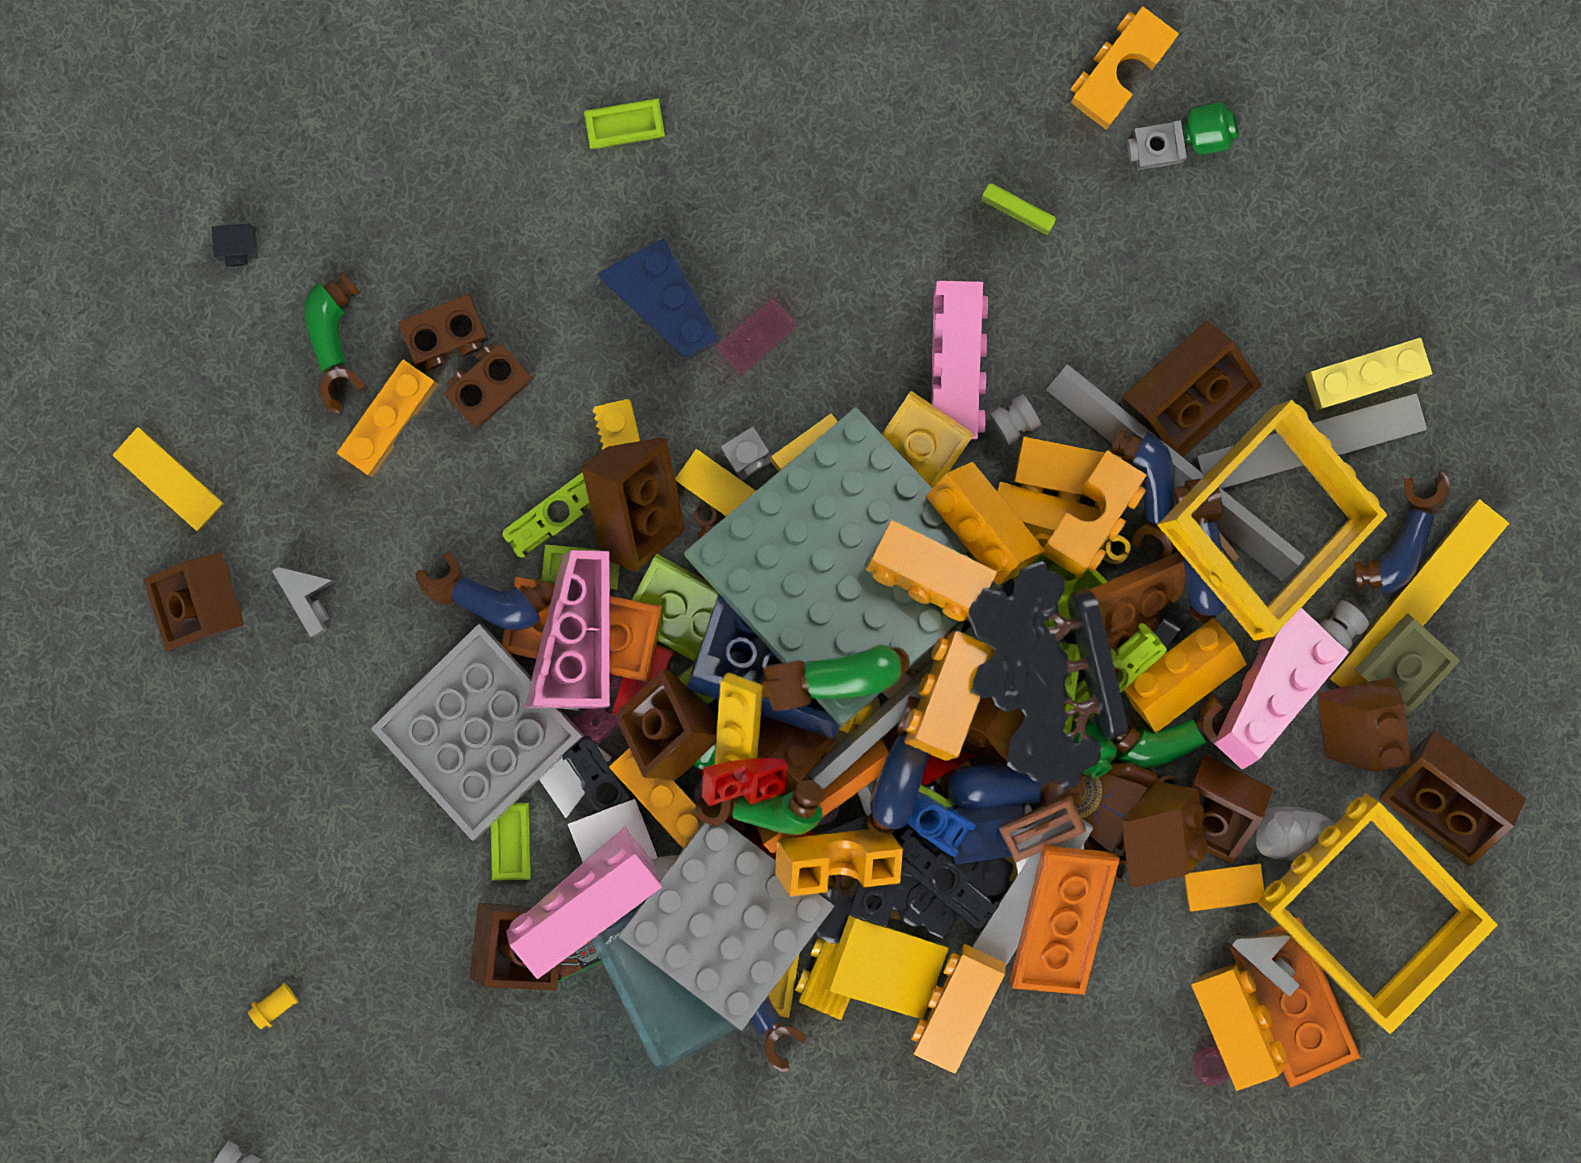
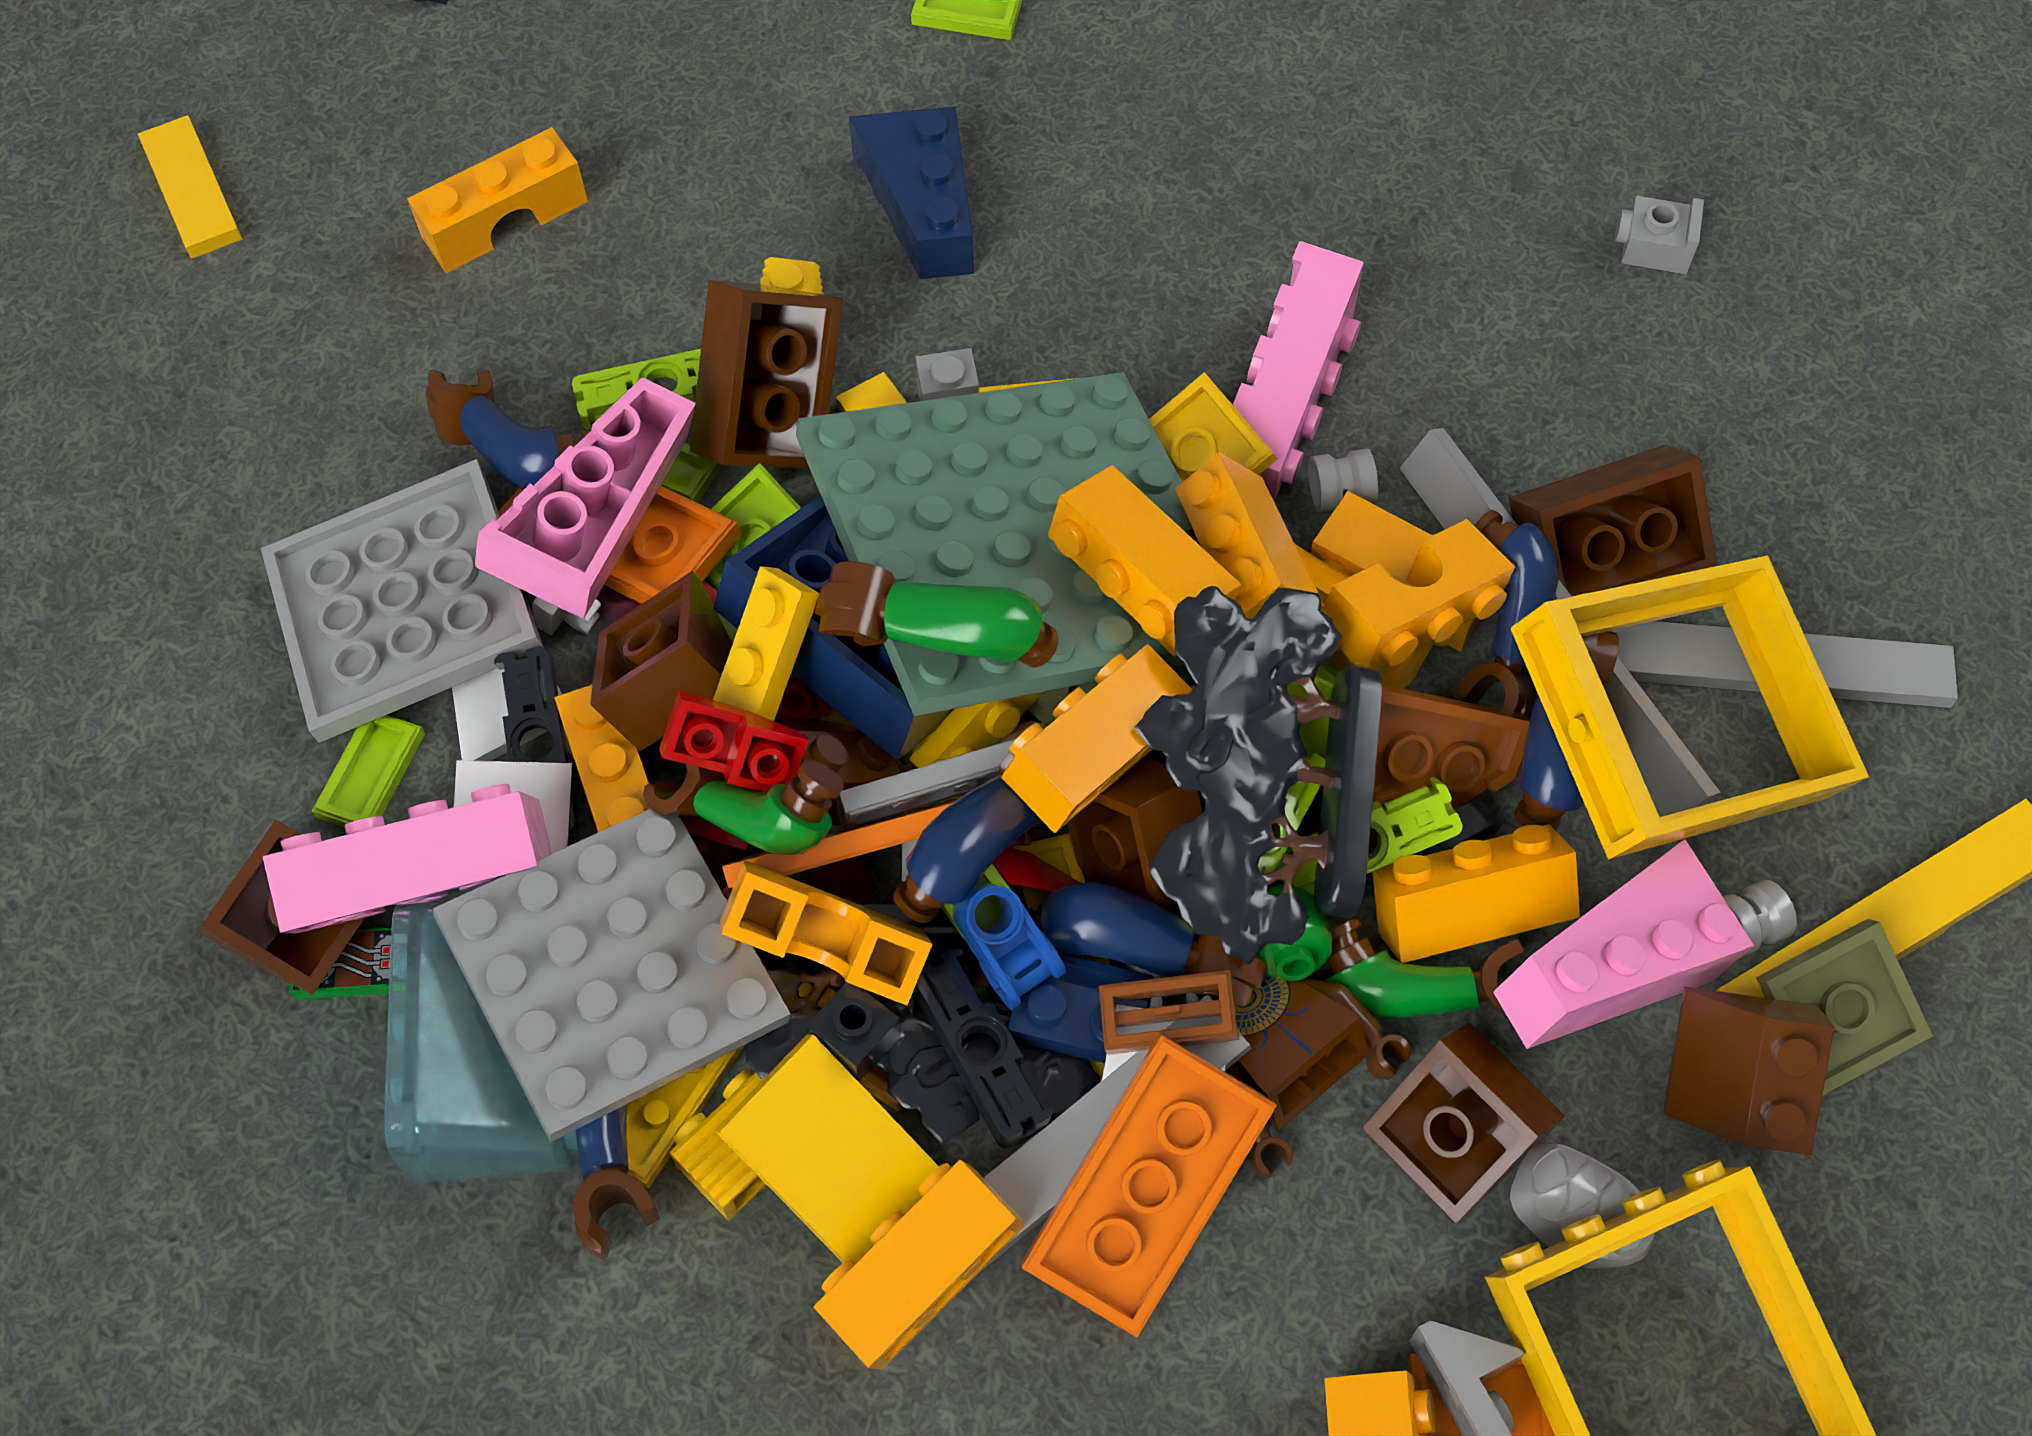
camera: 20 degrees right, 25 degrees down
reddish brown slope [143,552,244,651] -> none
light grey slope [272,567,336,637] -> none
piece [304,272,368,416] -> none
reddish brown brick [398,293,489,370] -> none
reddish brown brick [444,343,534,430] -> none
clear pink plate [572,708,618,745] -> none
clear pink plate [716,298,798,377] -> none
lime tile [981,183,1056,235] -> none
light orange arch [1070,6,1179,130] -> none
yellow pin [1102,535,1130,564] -> none
reddish brown slope [1122,782,1207,887] -> none
green head [1181,102,1239,155] -> none
light orange tile [1184,863,1264,912] -> none
light yellow brick [1305,338,1432,411] -> none
dark blue piece [1355,471,1451,594] -> none
reddish brown slope [1379,730,1526,866] -> none

